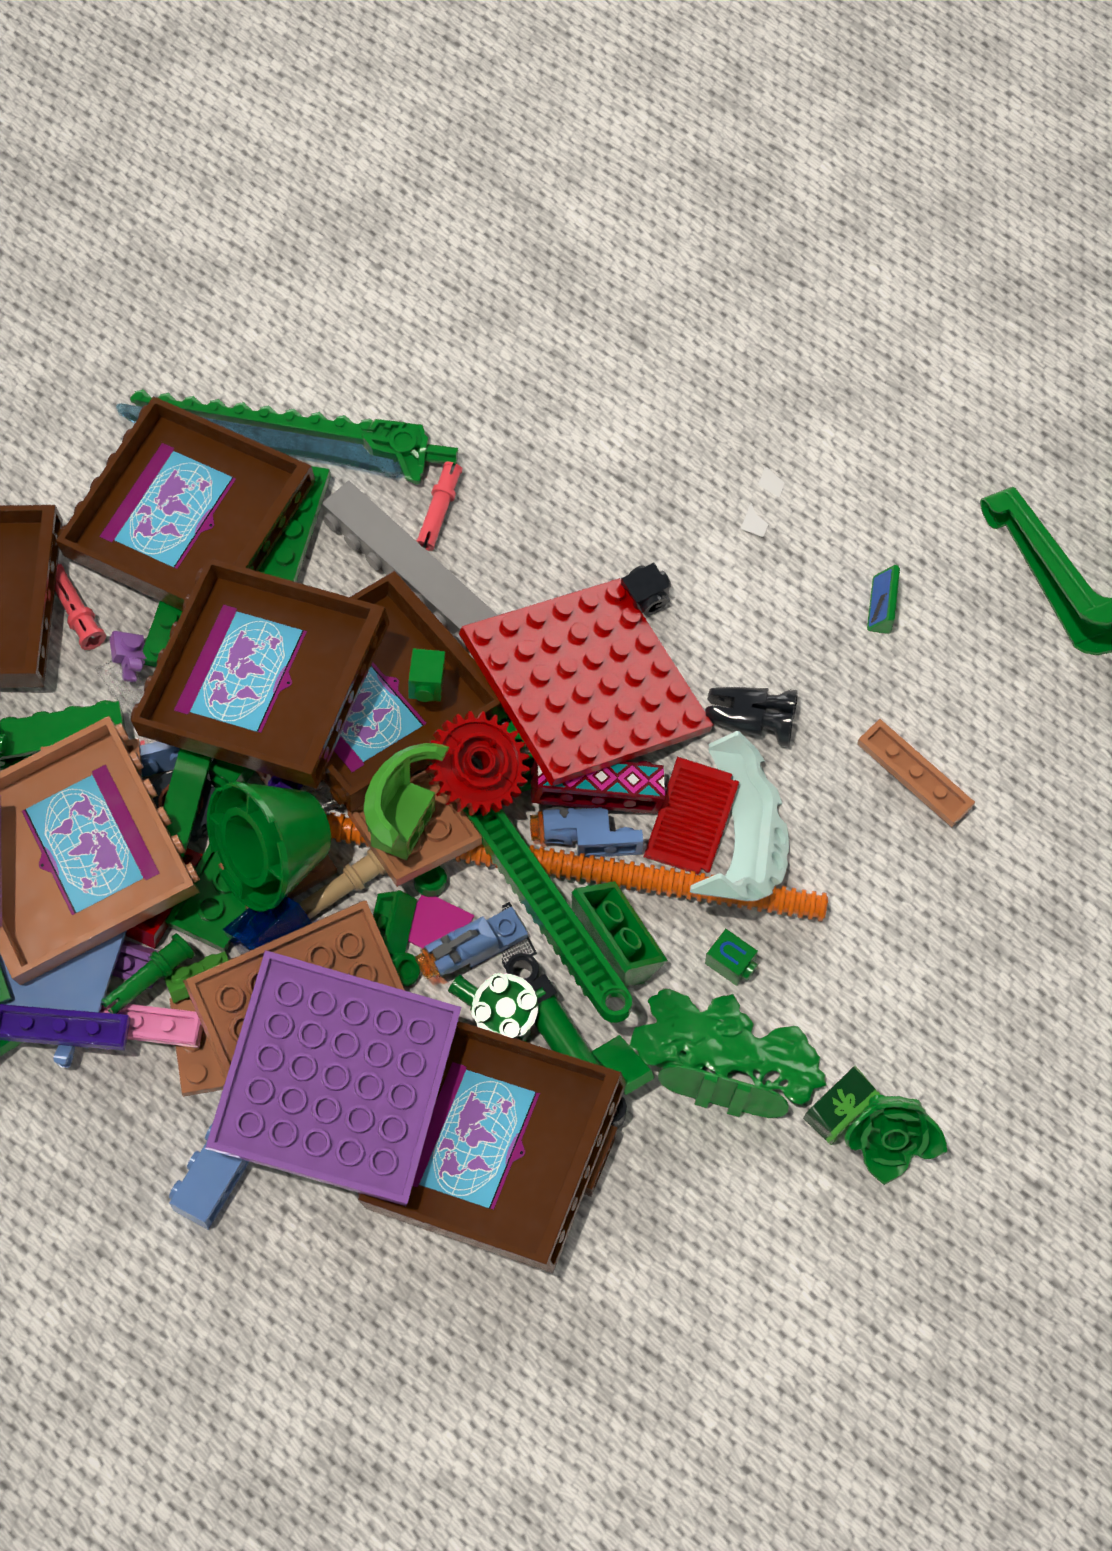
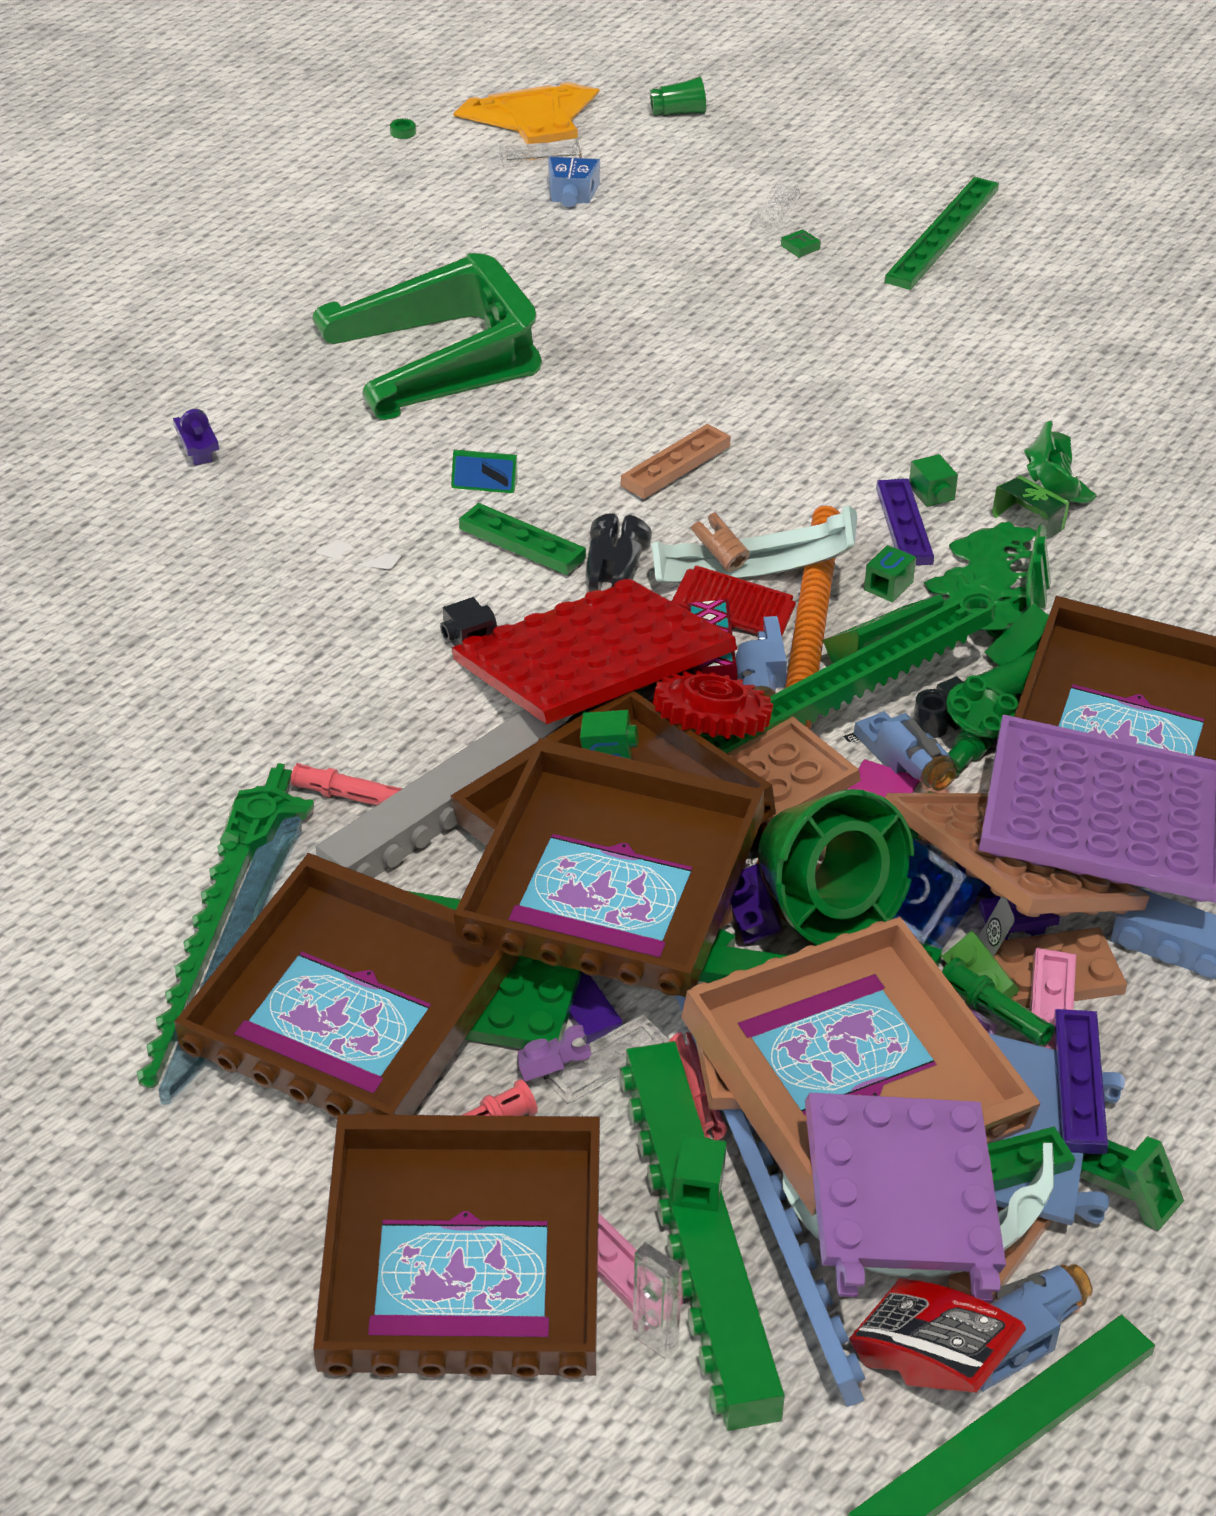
camera: 90 degrees left, 25 degrees down
bright green piece [364,743,449,861] -> none
none -> dark purple hips [173,409,219,465]
none -> green plate [459,503,586,575]
none -> nougat hinge [690,512,750,572]
none -> dark purple tile [876,479,934,566]
none -> green brick [909,454,958,507]

